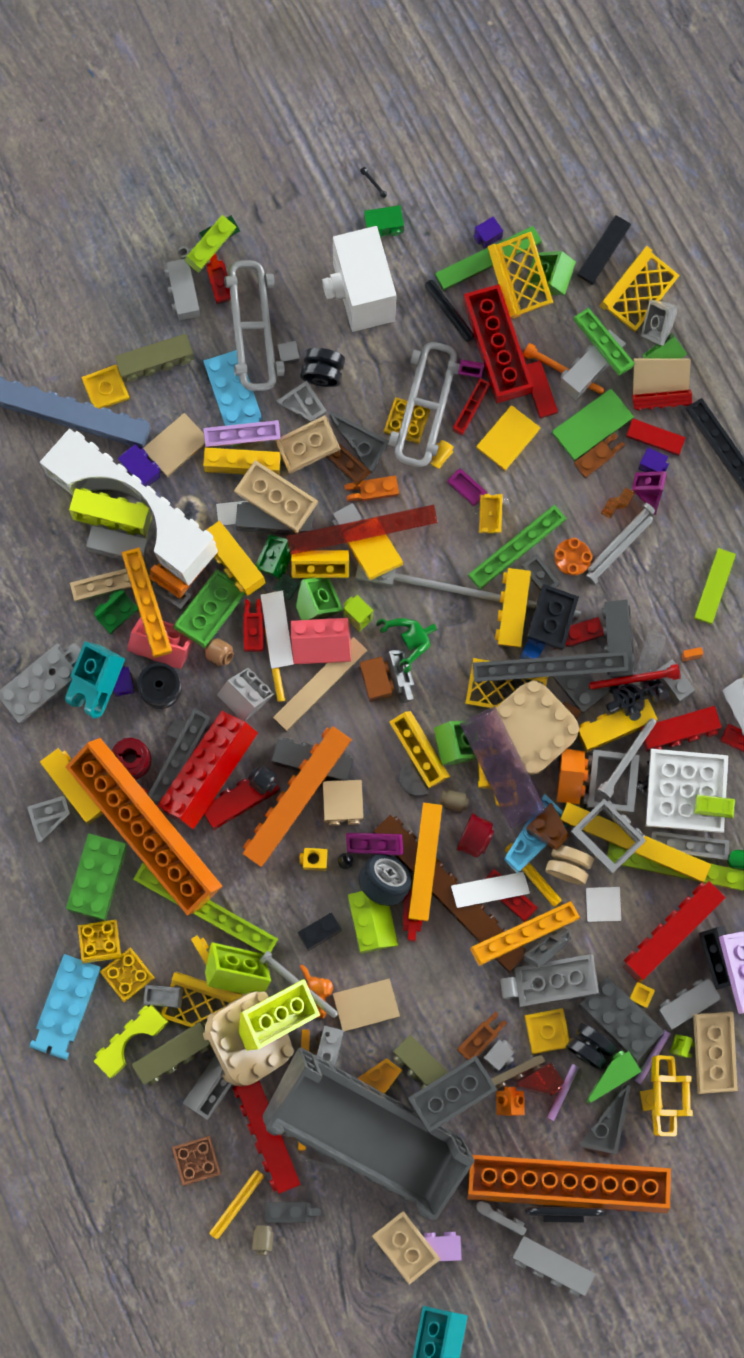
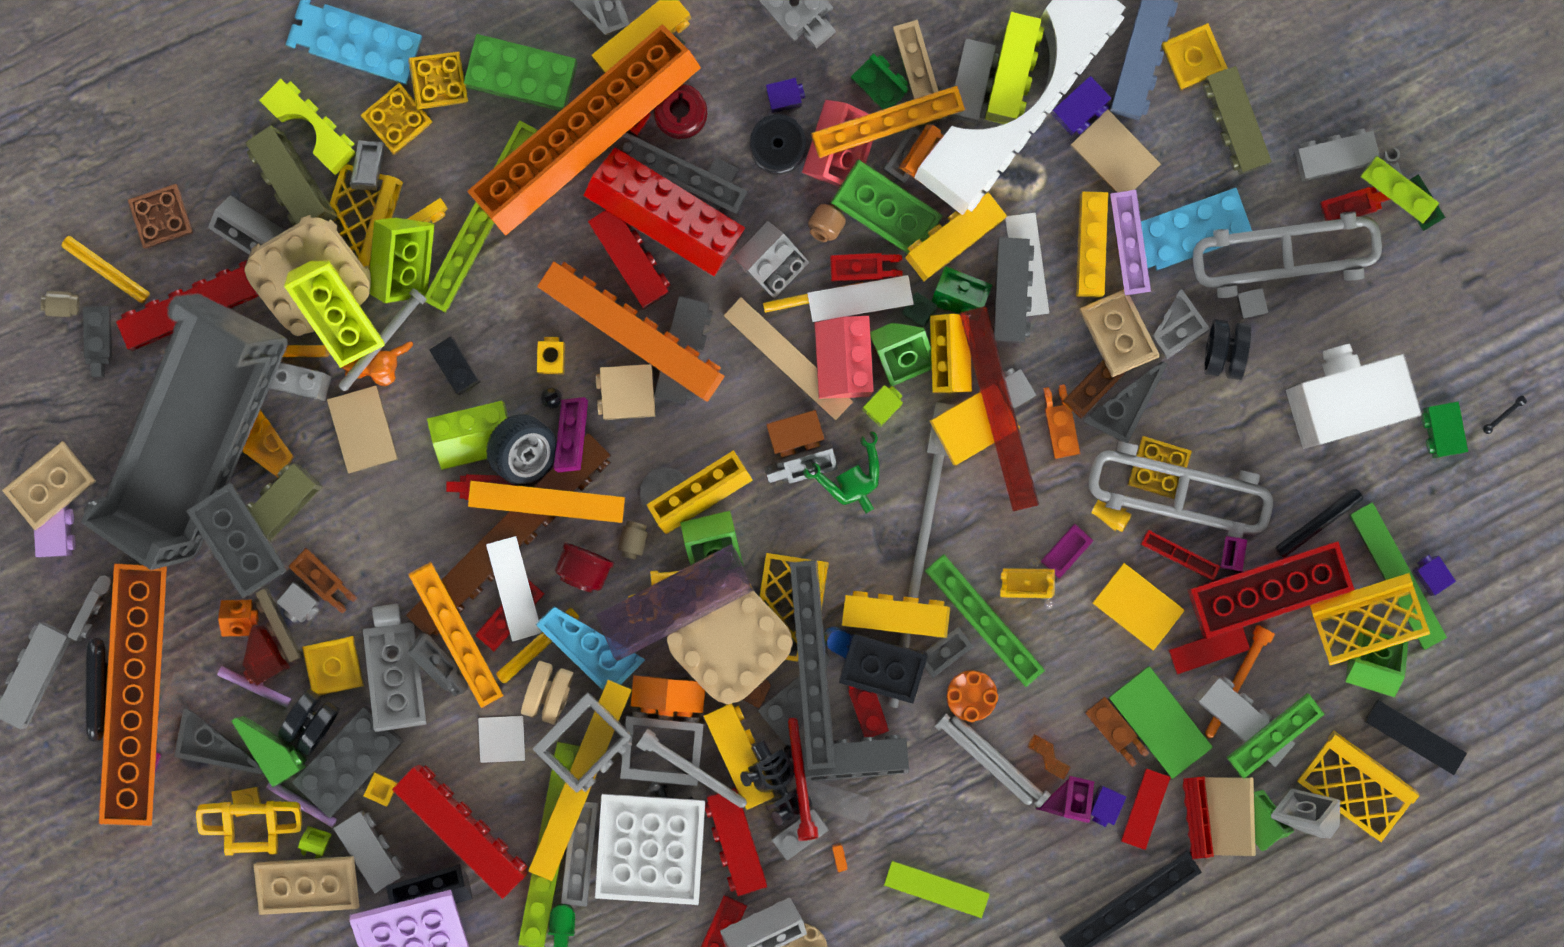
camera: 95 degrees right, 10 degrees up
teal brick [65,641,125,718] -> none
tan tile [234,460,318,533] -> none
black head [248,766,278,795] -> none
reddish brown wing [526,803,569,850] -> none
lime tile [695,795,735,818] -> none

